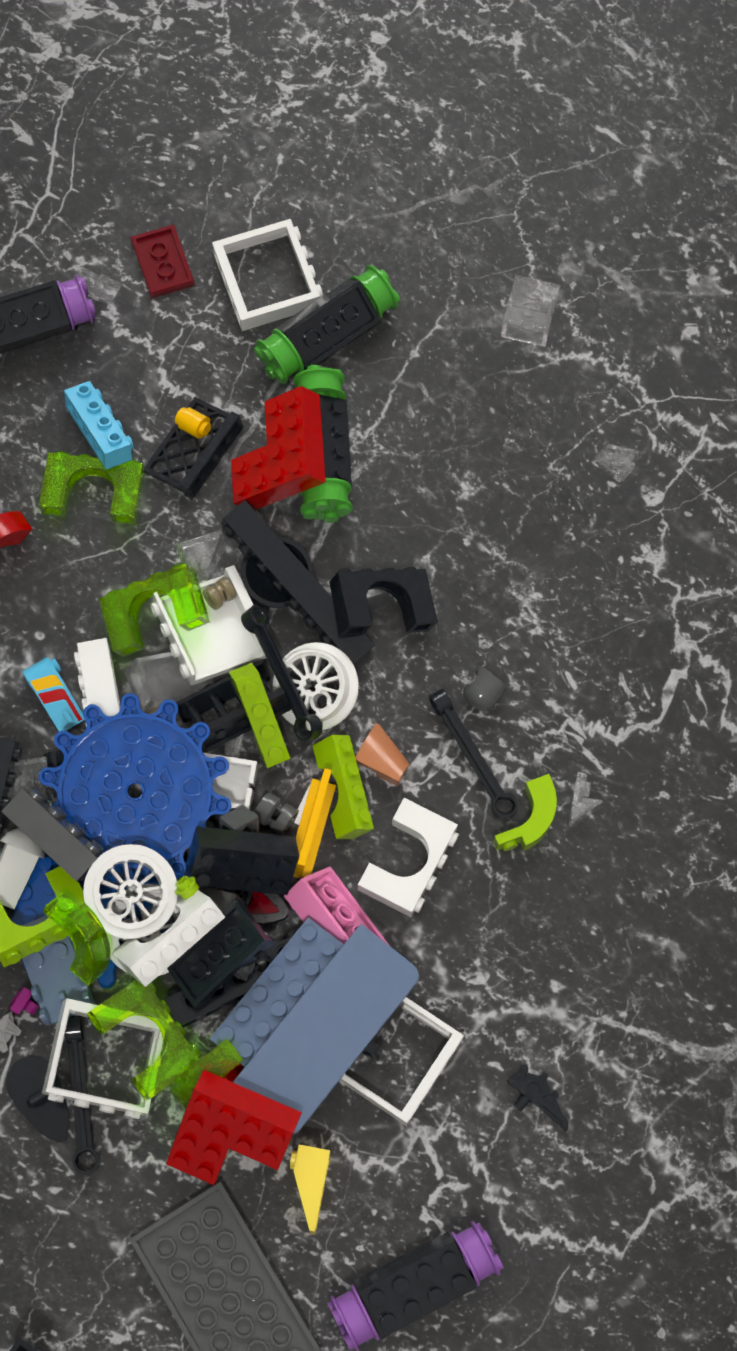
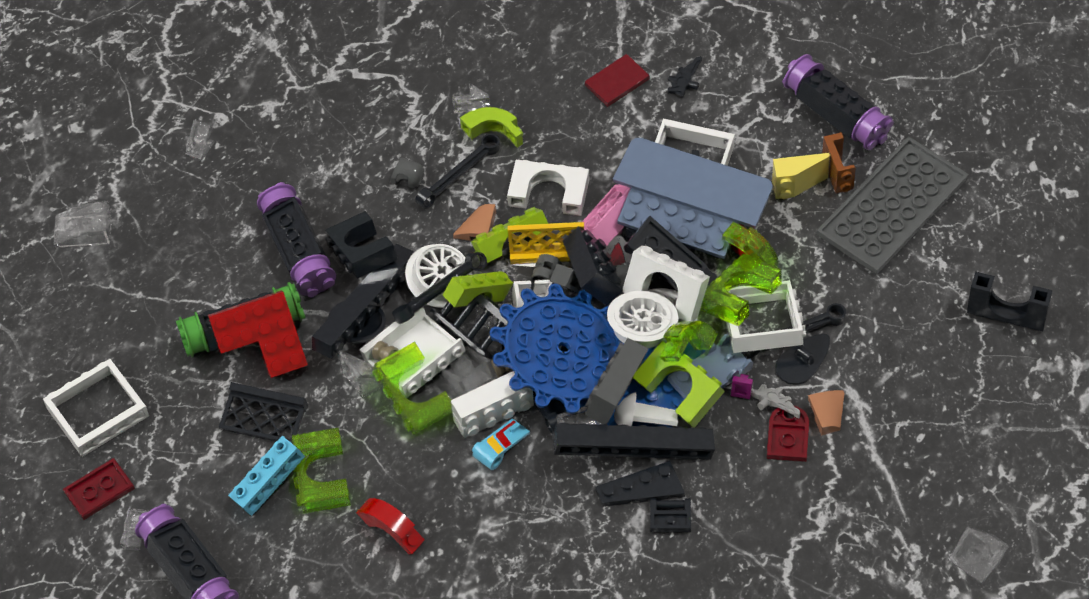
camera: 100 degrees left, 15 degrees down
red brick [166,1070,302,1185] -> none
lime plate [174,876,199,899] -> none
yellow brick [175,407,211,439] -> none
black brick [253,265,400,384] -> none
none -> brick [257,182,336,297]
none -> dark red tile [585,54,650,107]
none -> dark orange panel [822,132,856,193]

